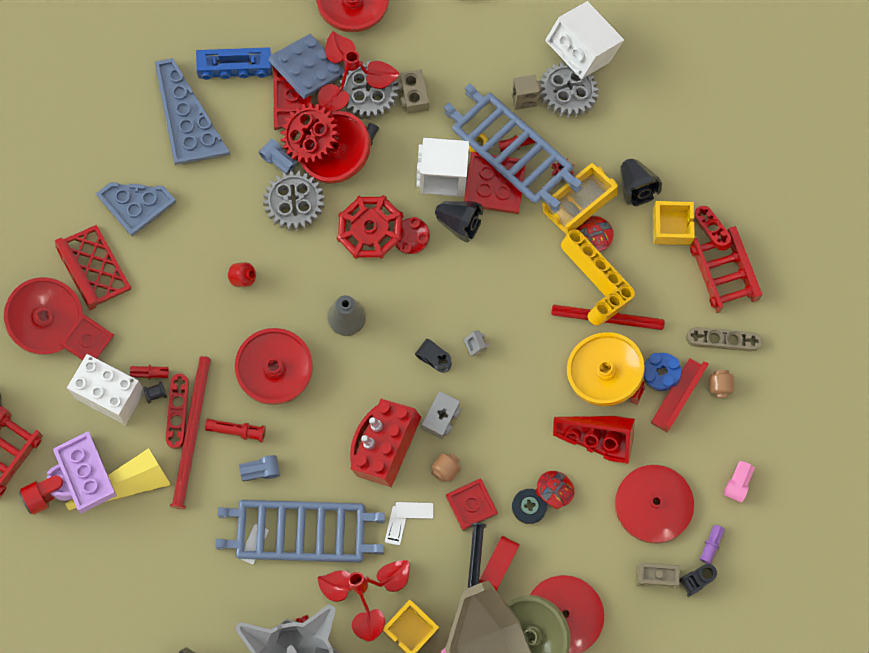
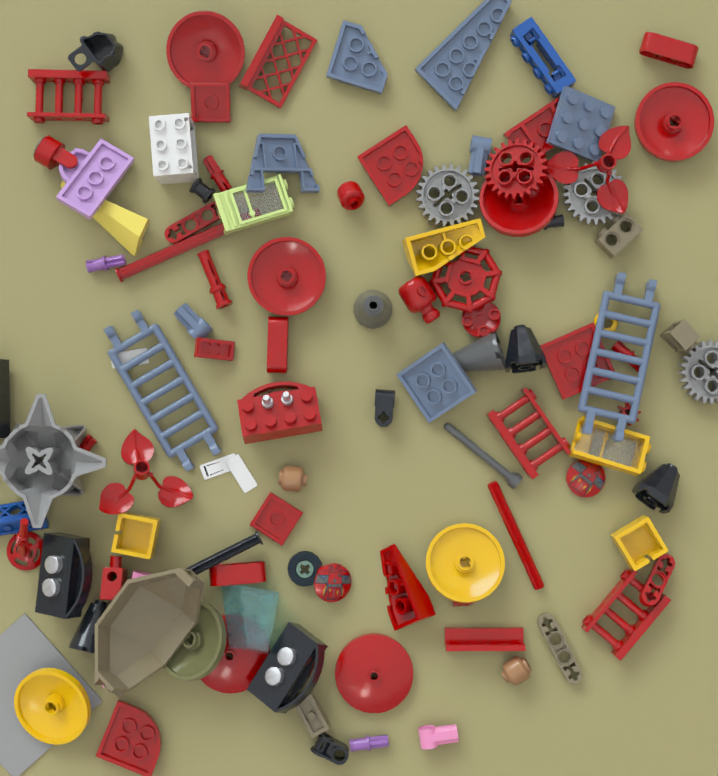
camera: 65 degrees right, 15 degrees up
white container [416,138,469,197] -> none
light grey brick [421,391,462,439] -> none
light grey tile [463,330,489,356] -> none
yellow beam [561,229,635,326] -> none
blue plate [644,353,682,391] -> none
none -> medium lavender axle [86,254,126,273]
none -> red plate [194,337,235,361]
none -> yellowish green door [212,174,295,235]
none -> clear light blue wedge [222,585,279,654]
none -> sand blue wing [246,133,320,193]
none -> black piece [247,622,328,713]
none -> red beam [267,316,289,373]
none -> red plate [357,125,423,206]
none -> sand blue plate [396,342,477,423]
none -> red piece [398,275,440,324]
none -> yellow wedge [402,218,486,276]
none -> dark grey piece [444,423,523,489]
none -> dark grey cone [453,332,506,372]
none -> red fence [485,388,571,479]

